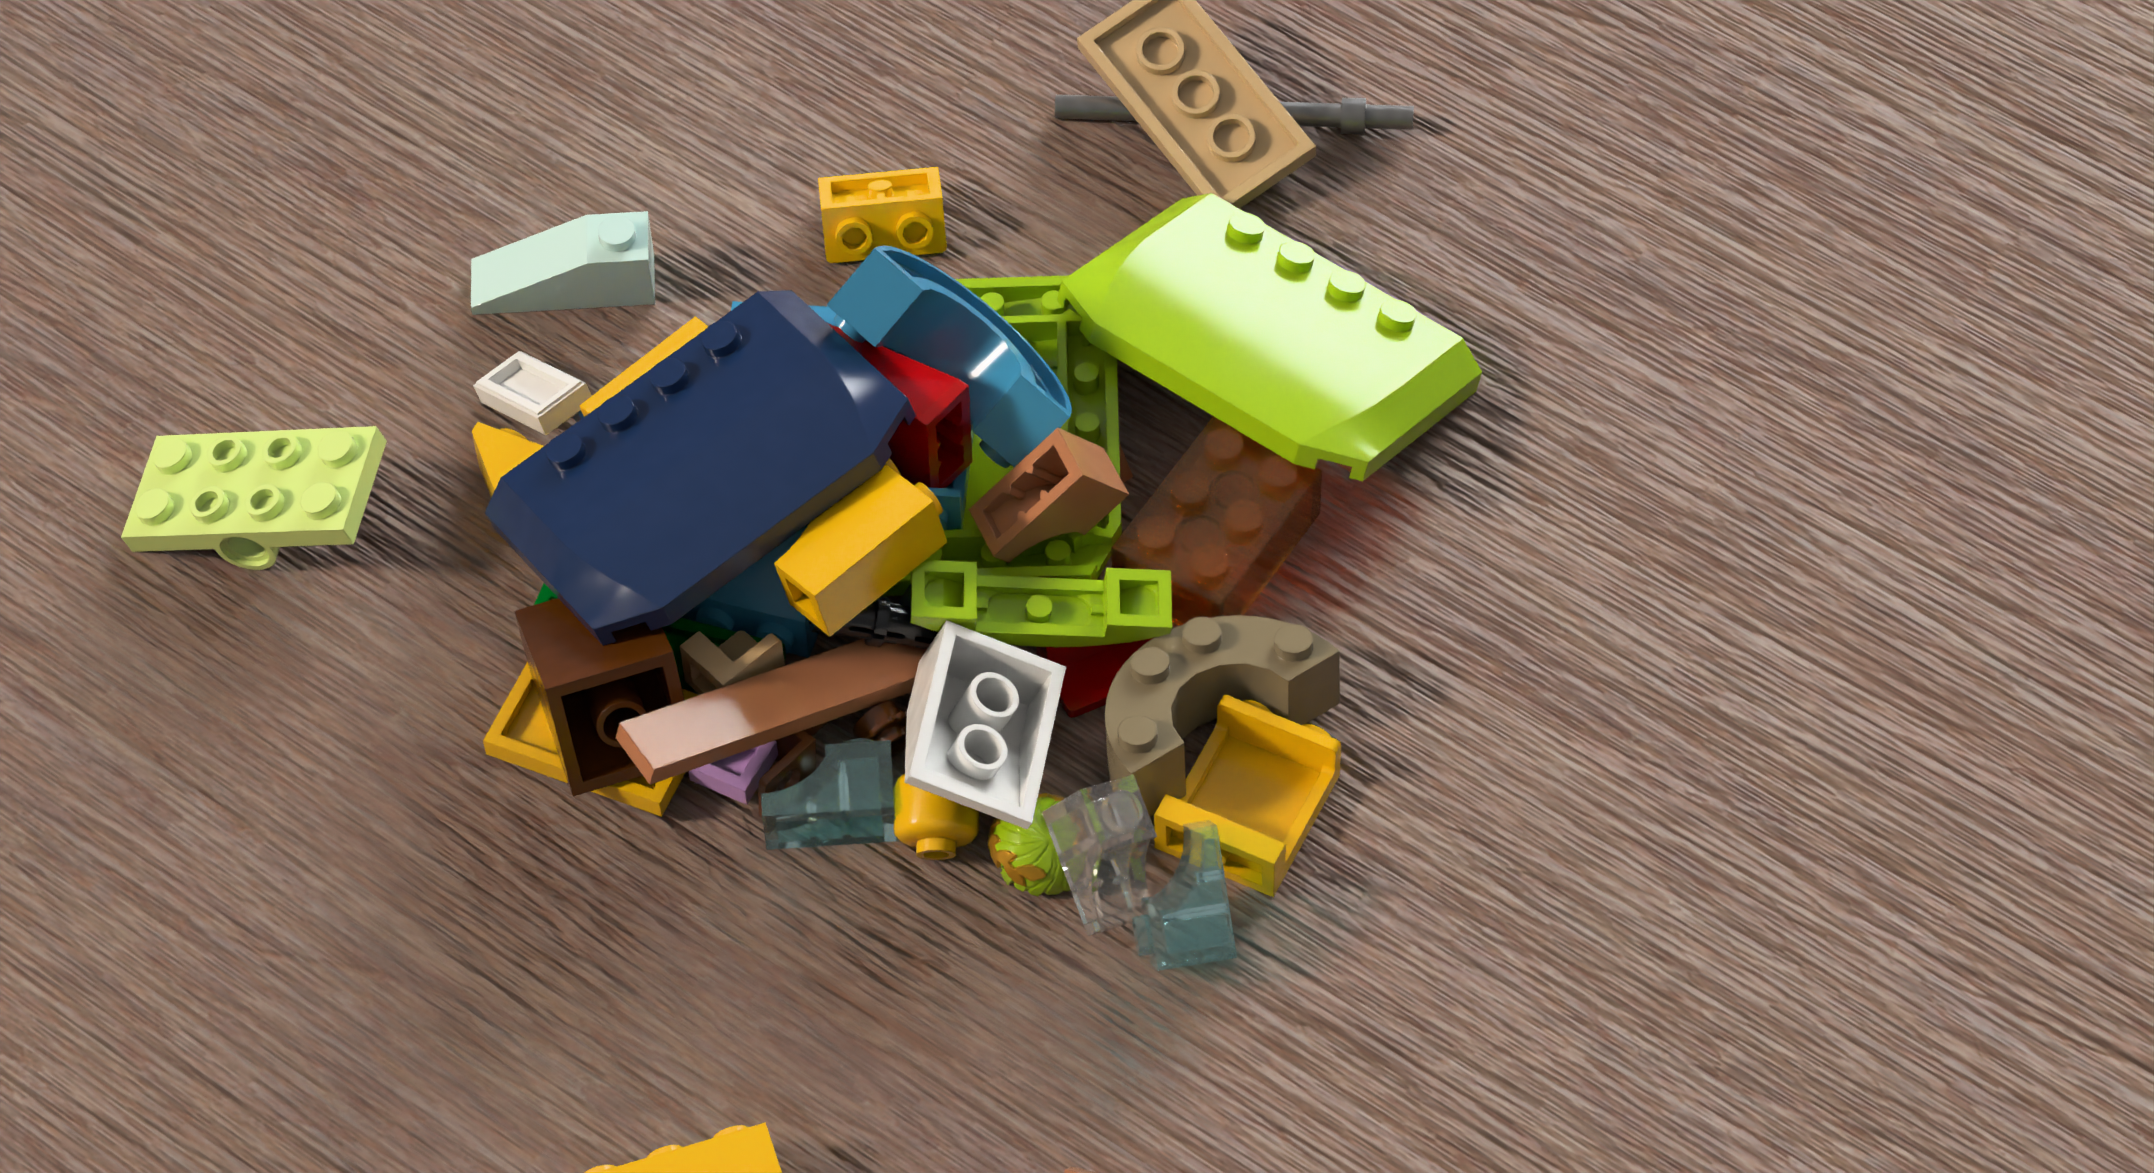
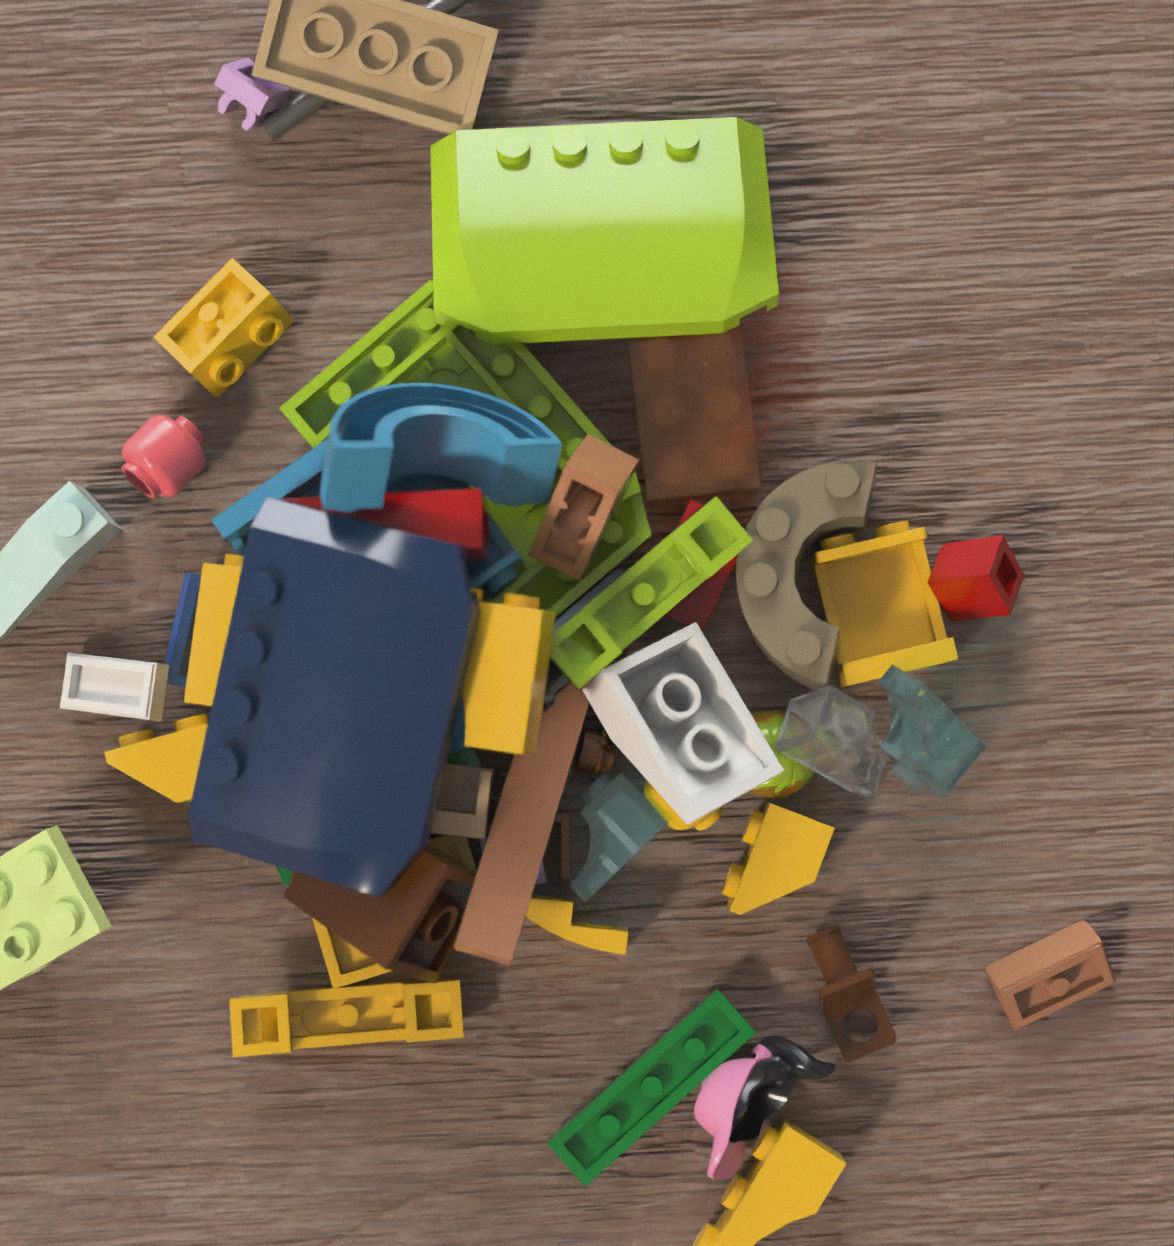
camera: 40 degrees left, 30 degrees up
none -> coral head [121,415,206,499]
none -> lavender tile [214,57,292,131]
none -> yellow slope [229,979,464,1057]
none -> yellow slope [526,894,628,955]
none -> green plate [547,988,756,1187]
none -> hair [694,1036,836,1180]
none -> yellow slope [721,802,835,915]
none -> reddish brown bracket [806,926,897,1062]
none -> red panel [927,535,1025,622]

